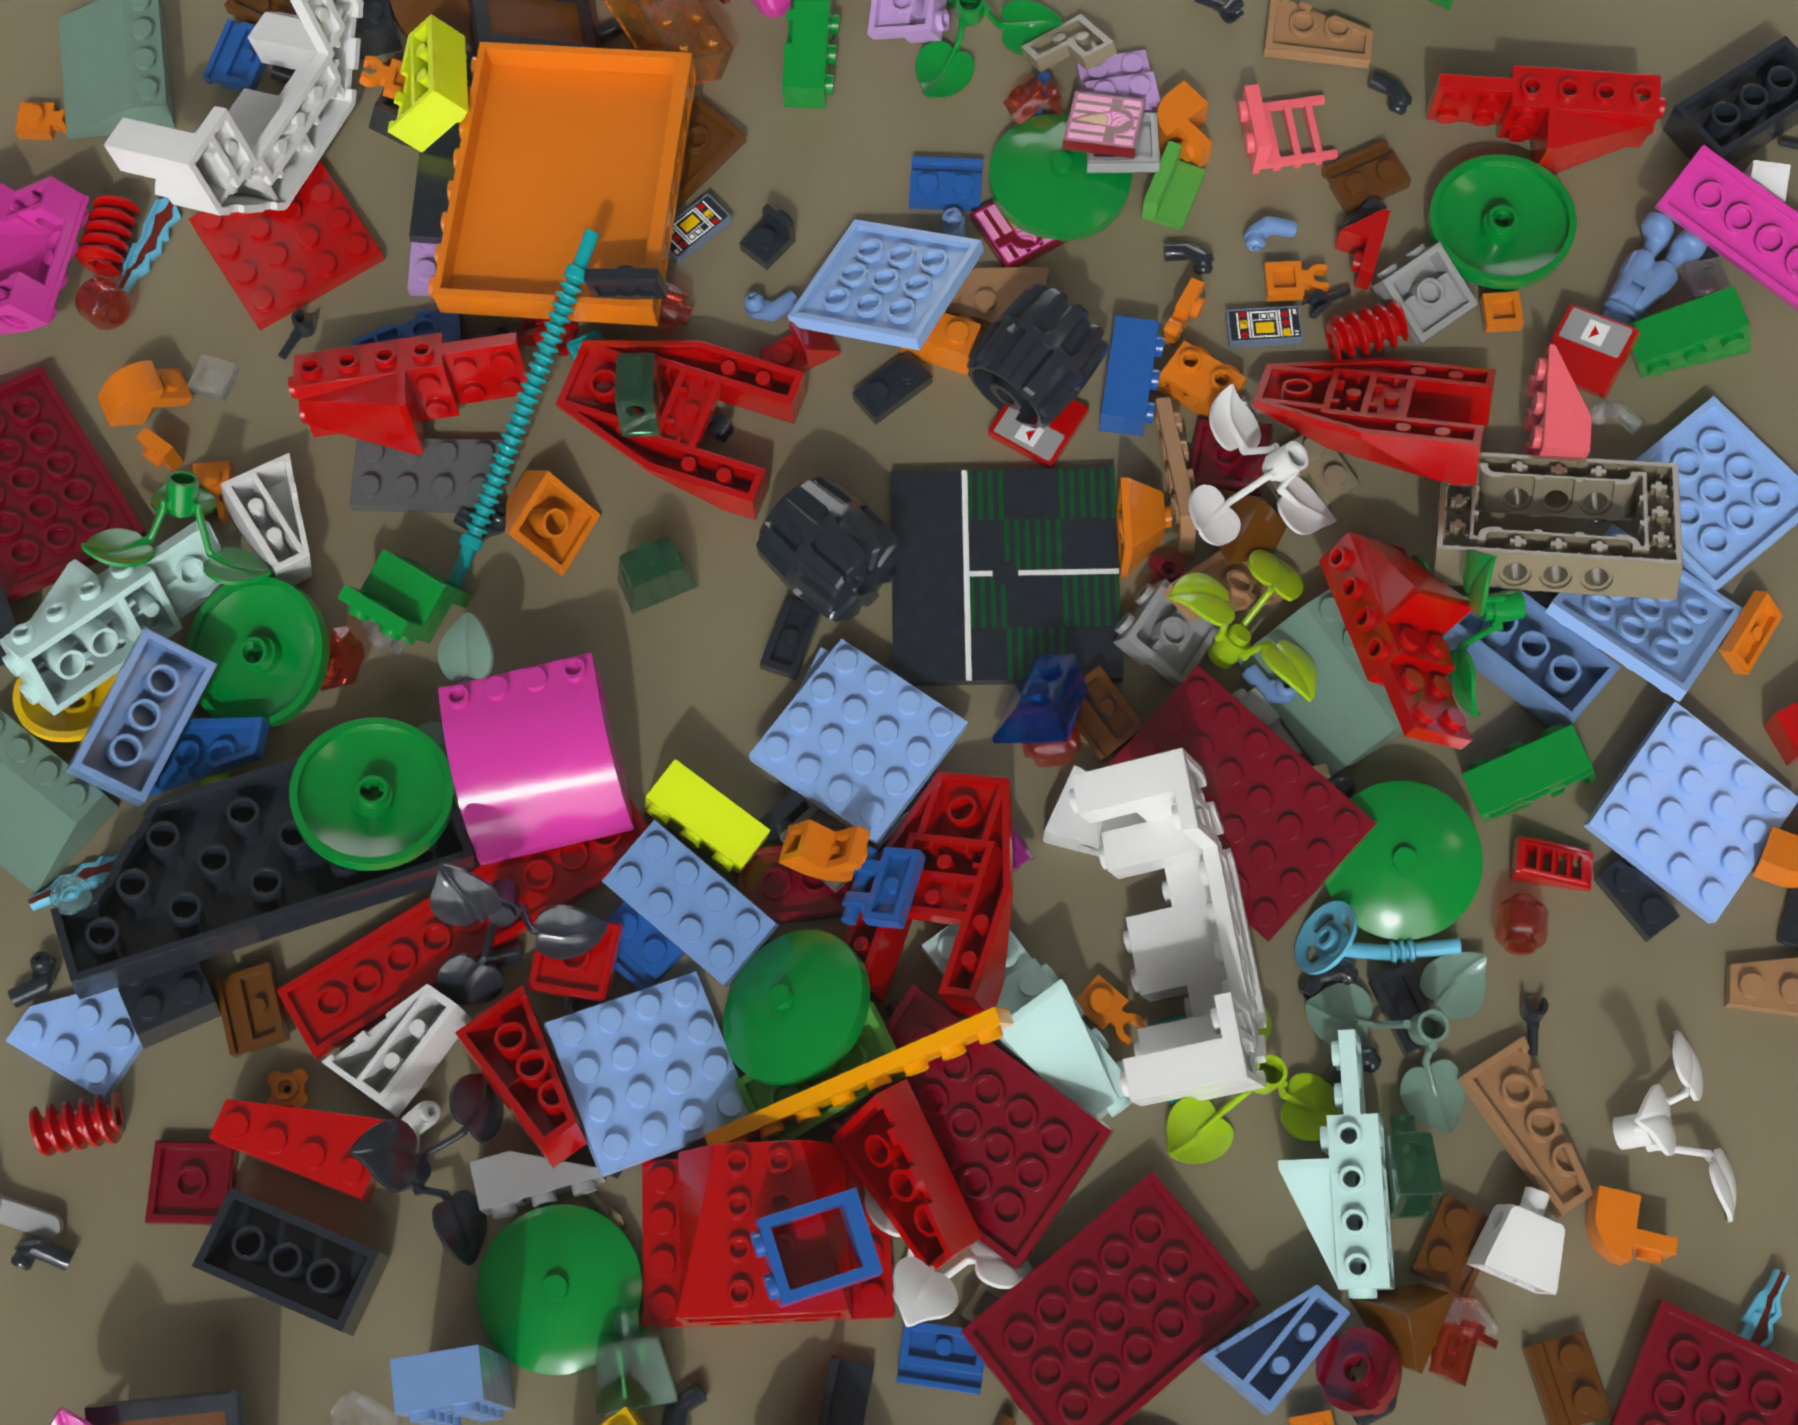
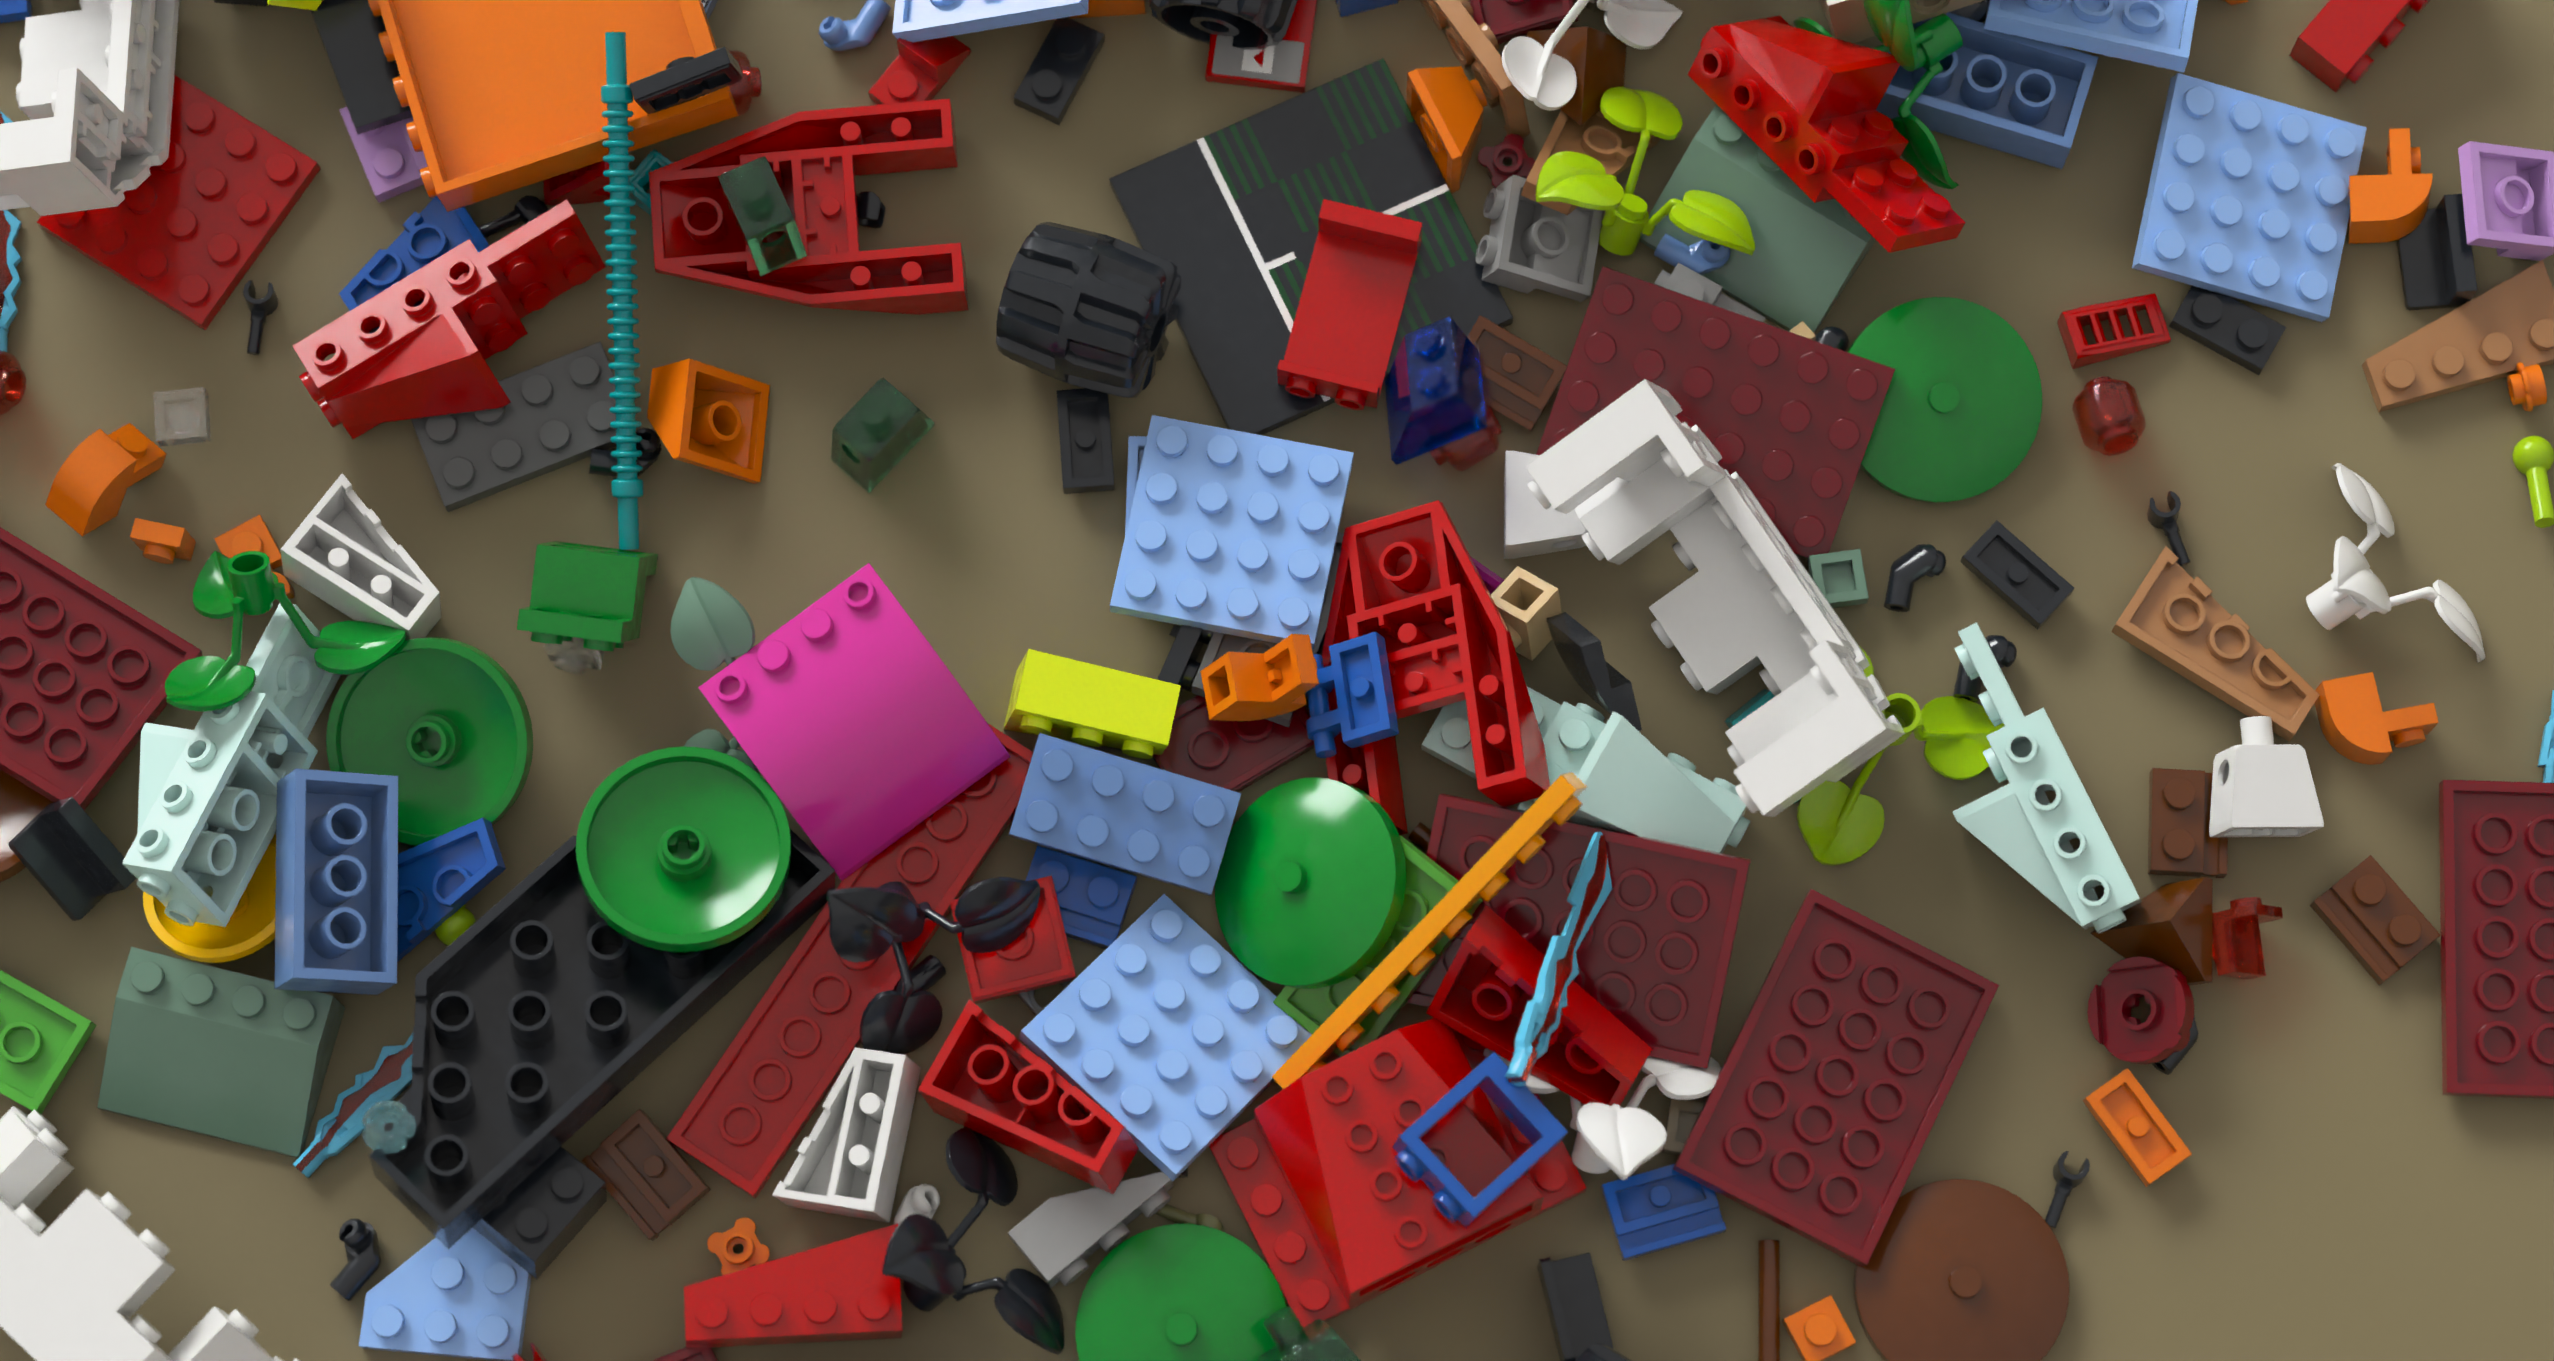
camera: 25 degrees left, 5 degrees up
clear red bracket [320,626,365,691] -> none
orange plate [1076,974,1146,1046] -> none
medium blue wedge [1199,1285,1350,1416] -> none
medium azure dish [1294,901,1461,975] -> none
sand green plant [1304,952,1487,1134] -> none
clear green torso [1385,1114,1443,1219] -> none
clear arm [1444,1297,1502,1342] -> none
green wedge [1461,724,1597,823] -> none
none -> red panel [1277,199,1423,410]
none -> tan brick [1491,566,1562,661]
none -> medium azure sword [1506,832,1612,1086]
none -> black slope [1546,612,1642,731]
none -> sand green plate [1808,549,1869,608]

